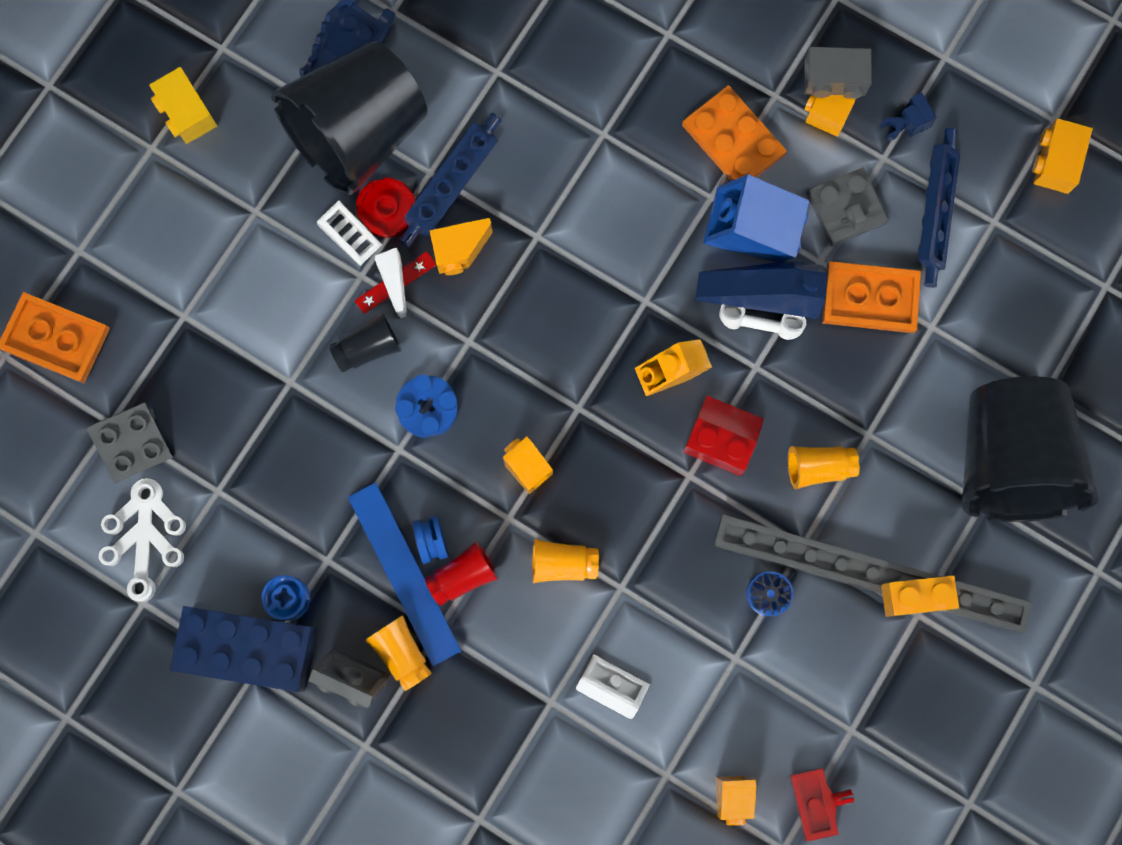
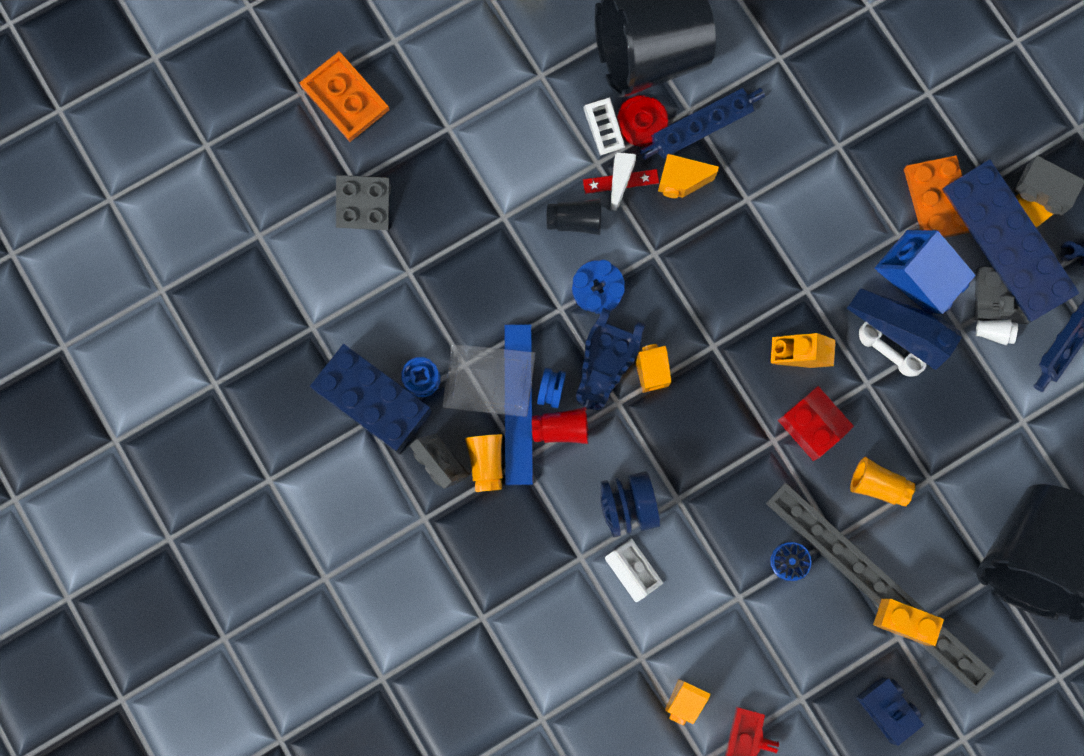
camera: 25 degrees right, 0 degrees up
white plant [99,478,186,602] -> none
light orange plant [532,539,599,583] -> none
orange plate [822,261,921,333] -> none
none -> clear piece [443,344,536,417]
none -> dark blue animal [576,308,646,410]
none -> dark blue wheel [600,471,660,538]
none -> dark blue brick [856,677,924,746]
none -> dark blue plate [942,159,1079,323]
none -> white cone [975,319,1018,346]

